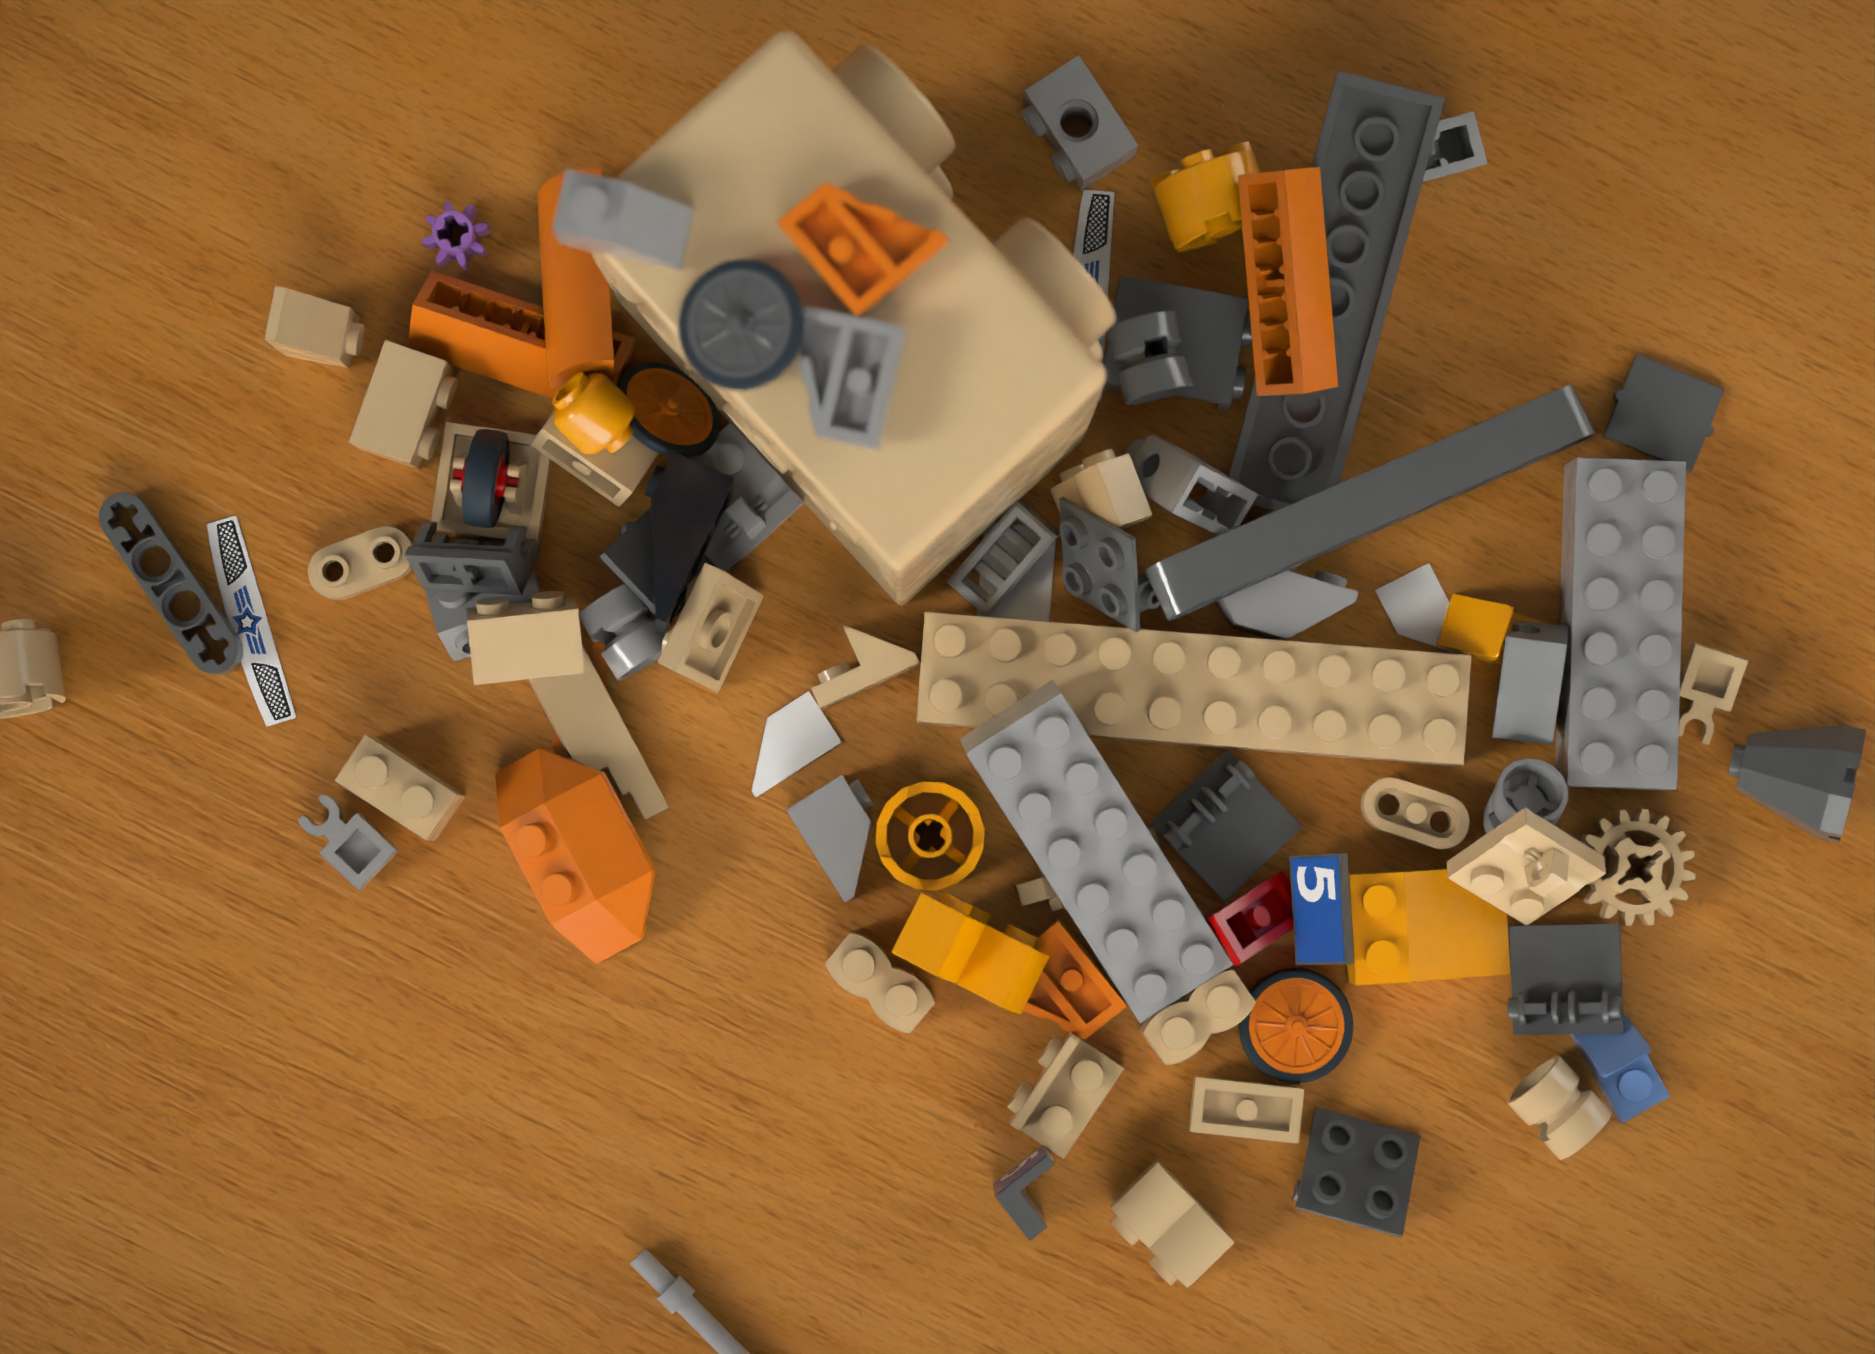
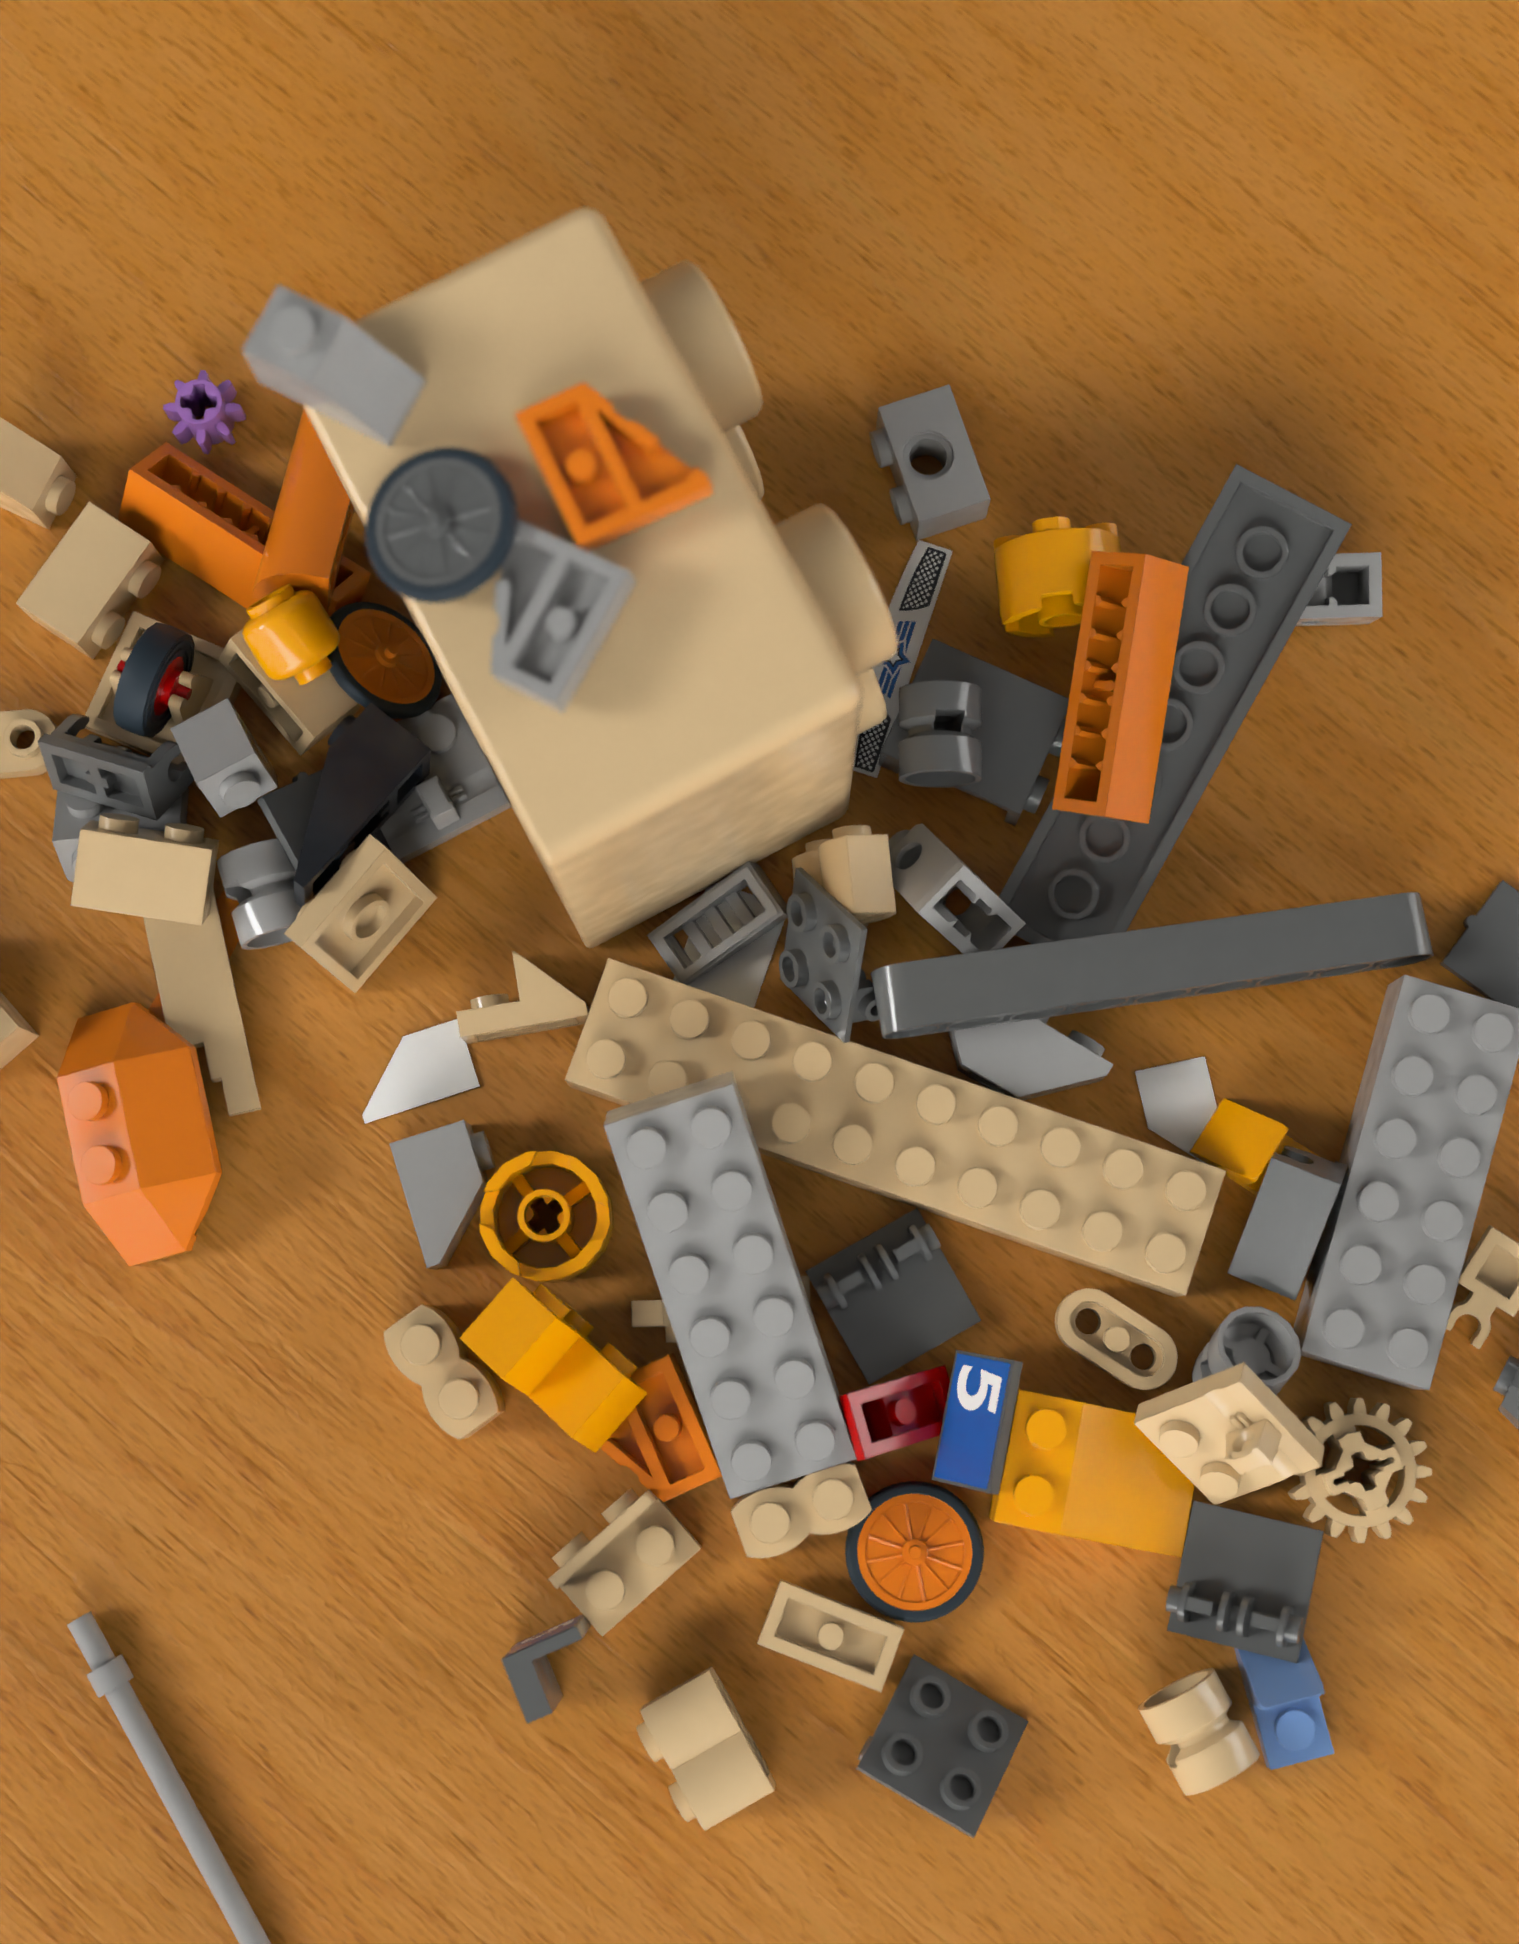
camera: 20 degrees right, 5 degrees down
none -> light grey slope [170,698,278,818]

